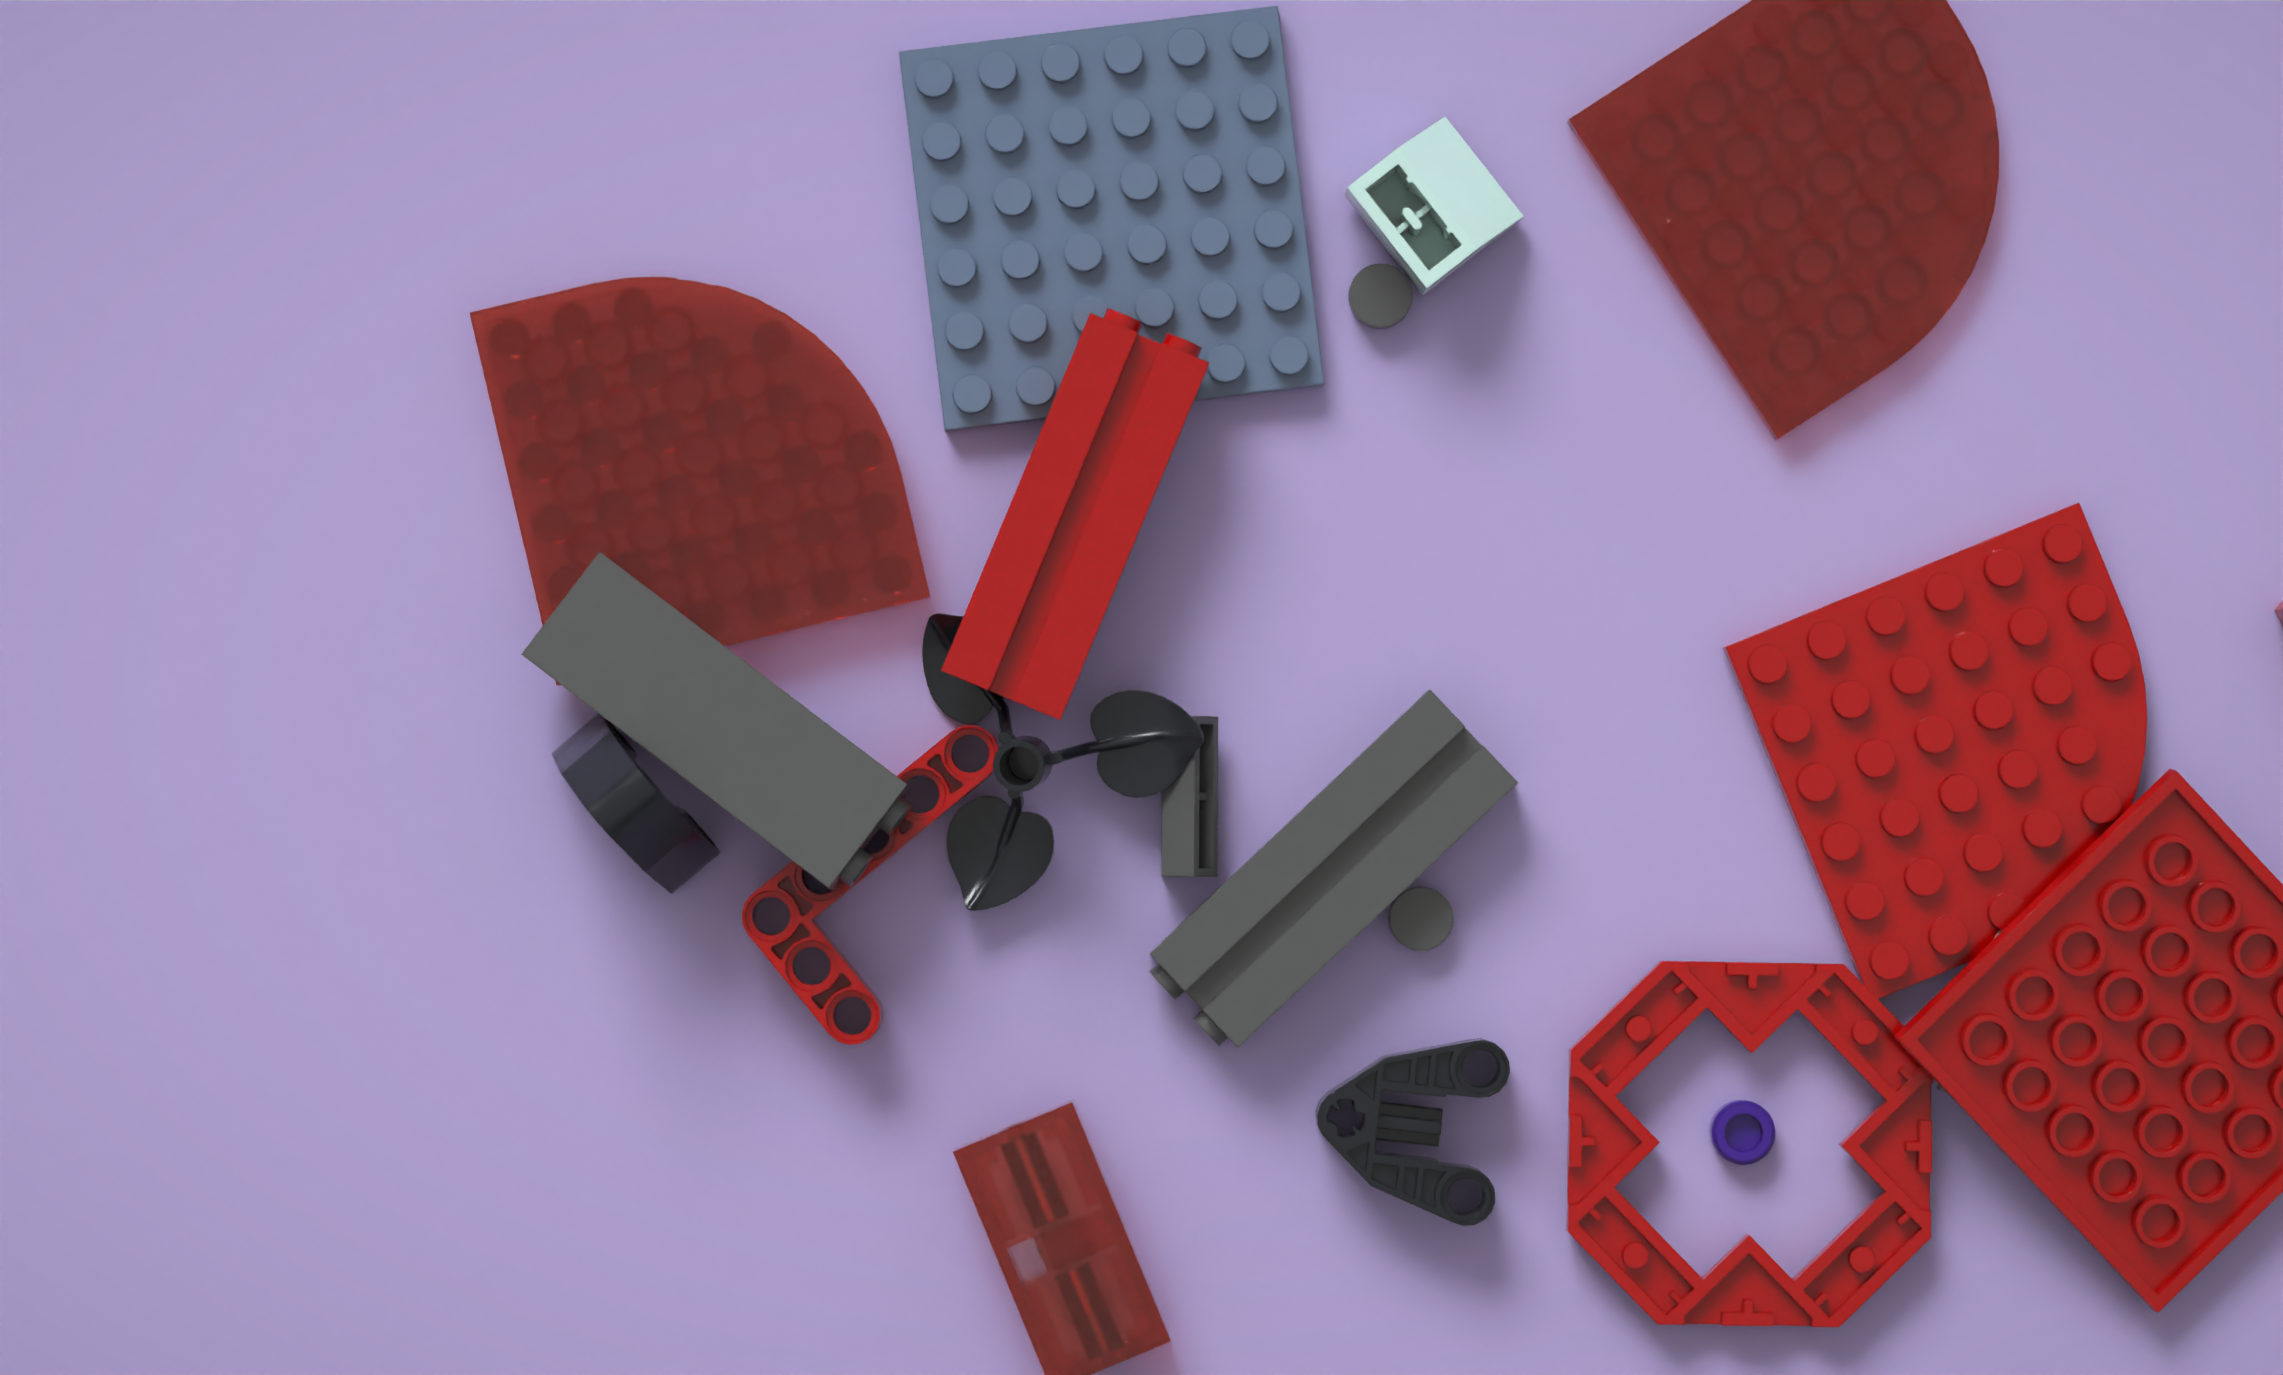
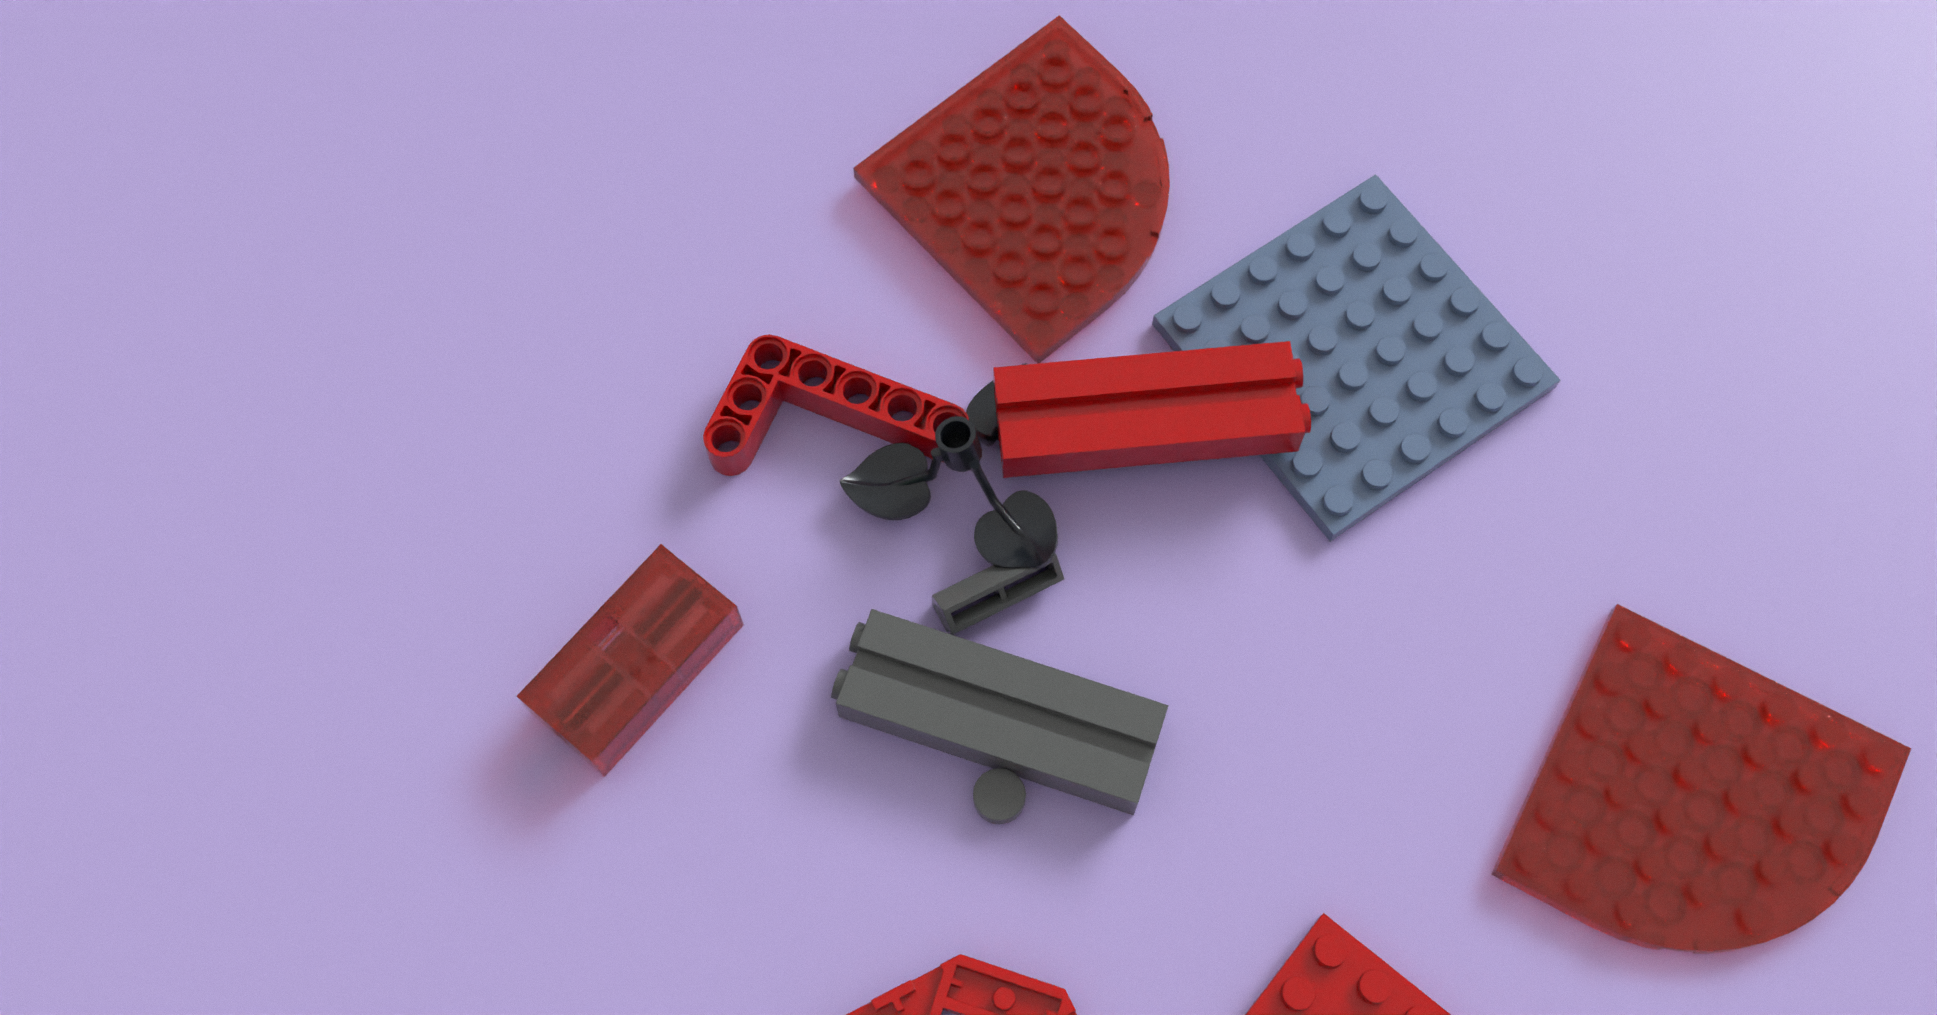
camera: 65 degrees right, 20 degrees down
dark grey brick [521,552,912,891] -> none
black connector [551,713,720,894] -> none
black connector [1315,1038,1510,1226] -> none
light aqua slope [1345,117,1524,295] -> none
dark grey tile [1348,264,1413,329] -> none

